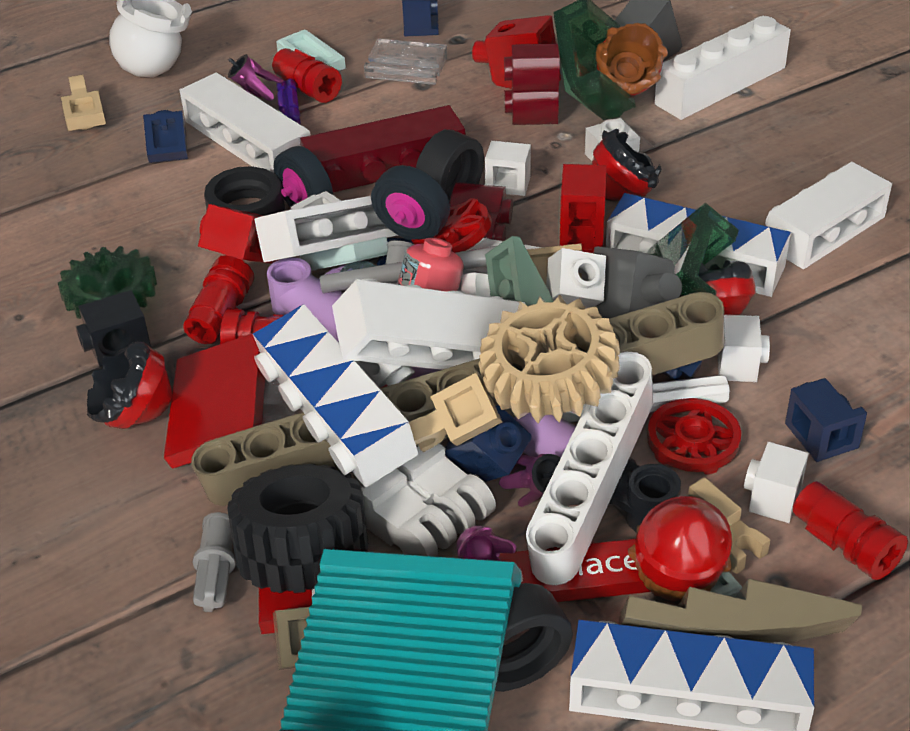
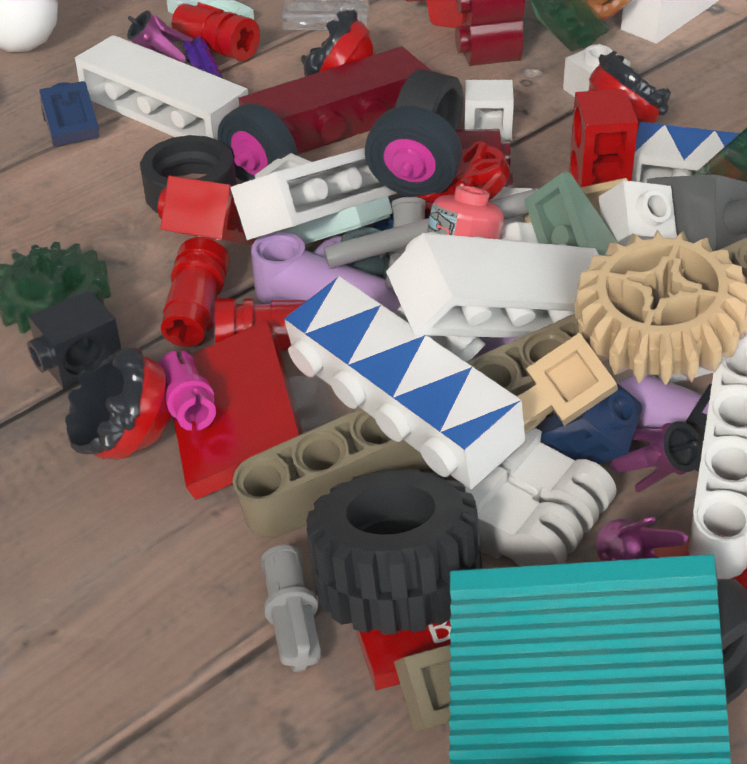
camera: 10 degrees left, 0 degrees up
none -> dark pink pin [159,351,216,431]
none -> hair [301,9,375,76]

